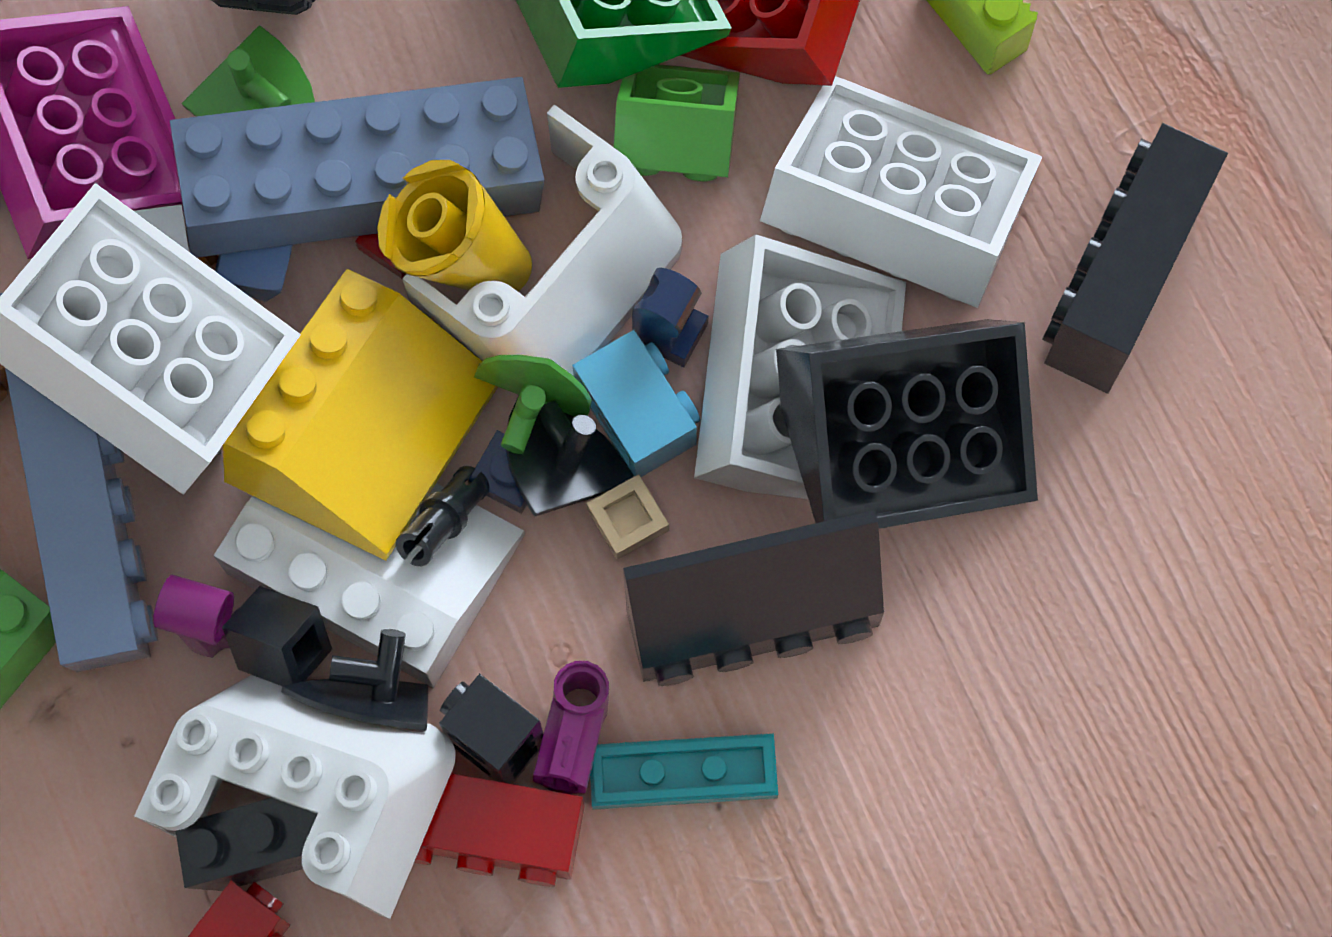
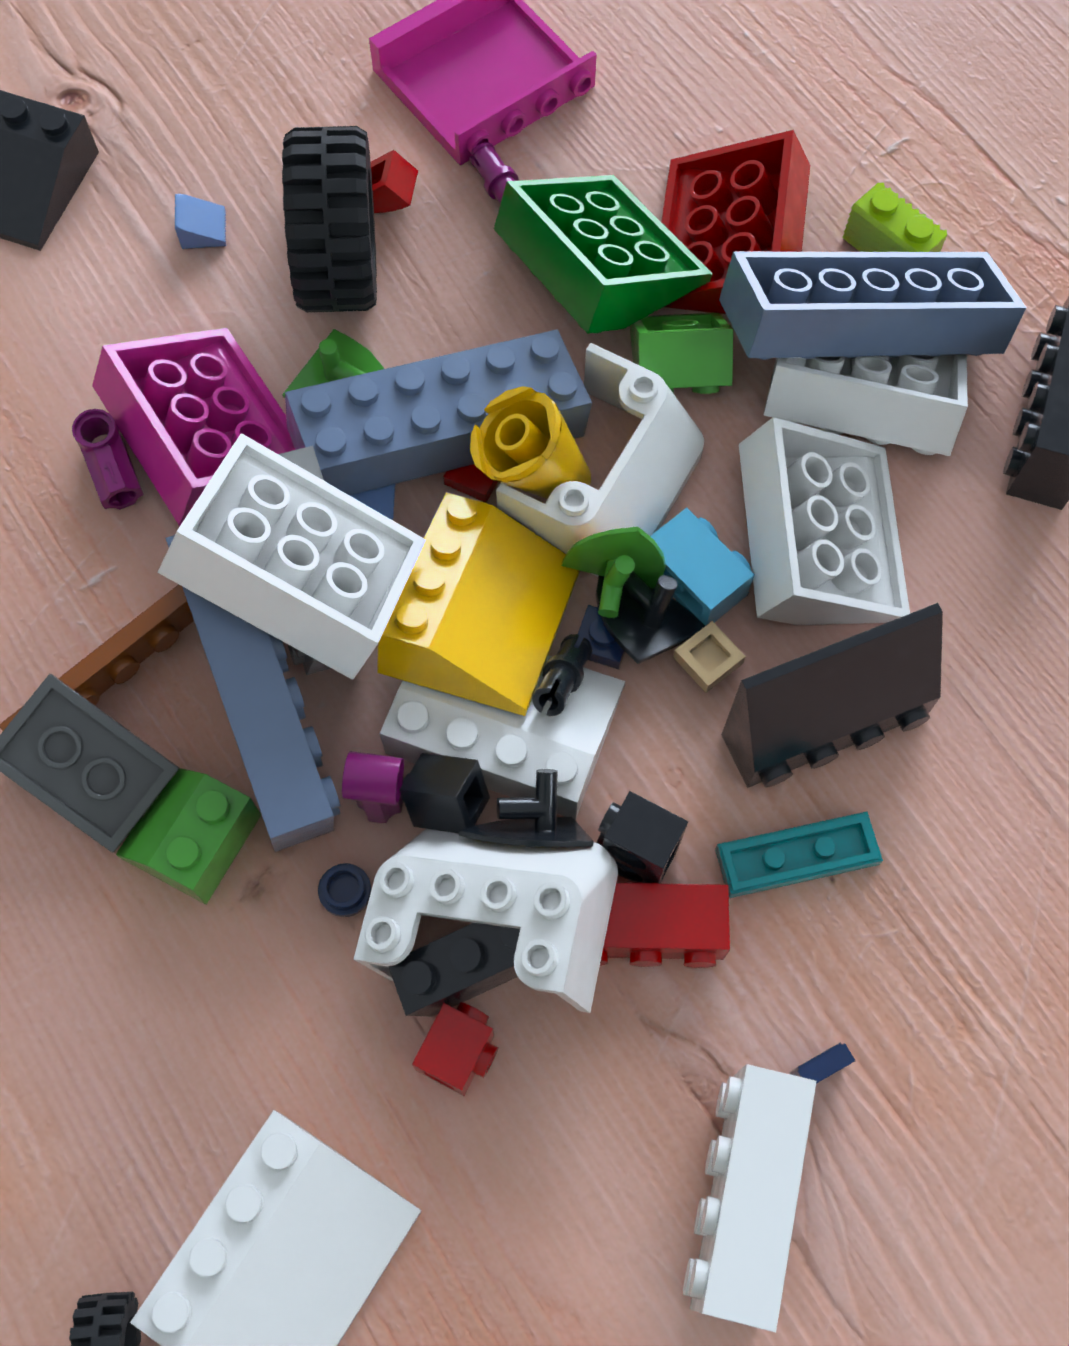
camera: 10 degrees left, 5 degrees down
magenta piece [533,661,609,795] -> none
dark blue leg [632,267,709,368] -> none
black slope [776,319,1038,529] -> none
none -> dark blue plate [318,863,372,917]
none -> sand blue brick [719,252,1027,360]

